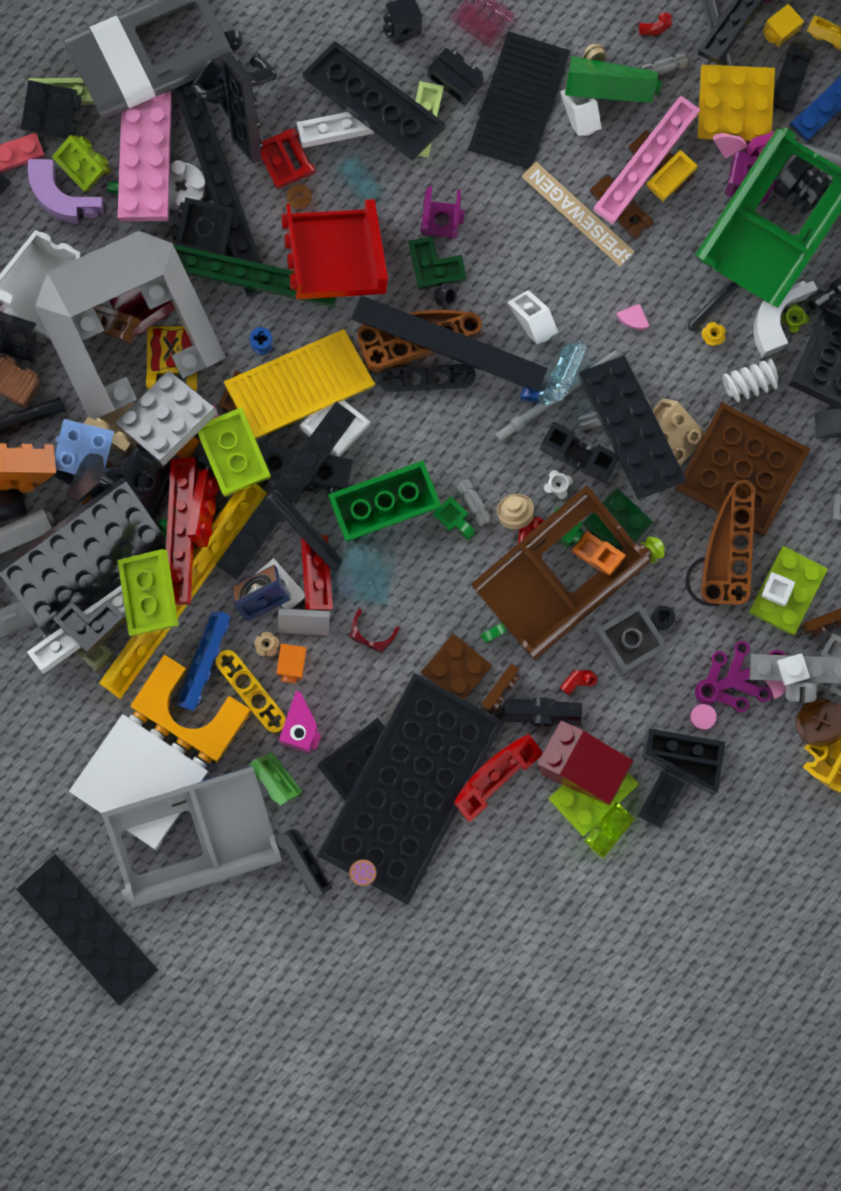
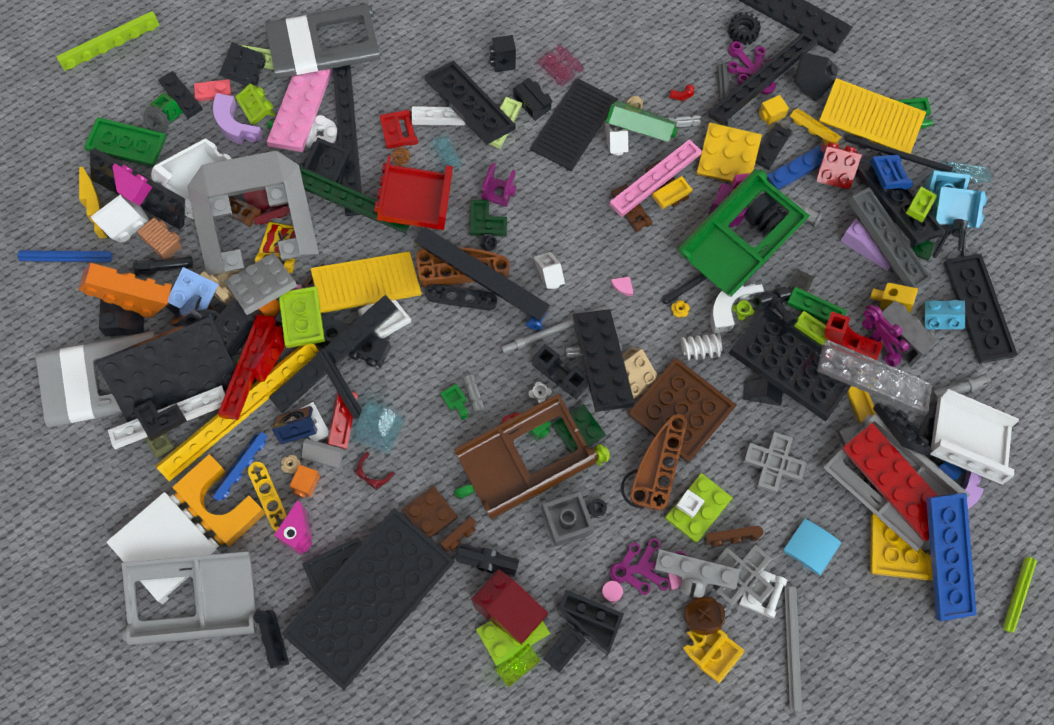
camera: 15 degrees right, 10 degrees down
black plate [16,854,159,1006] -> none
lime plate [117,549,179,636] -> none
black plate [191,52,277,163] -> none
black hinge [224,30,242,51] -> none
bright green plate [249,752,302,806] -> none
blue bush [250,327,273,355] -> none
green slope [328,460,441,542] -> none
nougat tile [349,860,376,886] -> none
red slope [454,734,543,823] -> none
tan plate [497,494,535,529] -> none
tan sticker [521,162,635,266] -> none
clear light blue plate [538,341,587,405] -> none
red arm [559,670,598,696] -> none
orange slope [572,531,626,576] -> none
bright pink tile [713,133,747,159] -> none
white plate [777,653,810,686] -> none

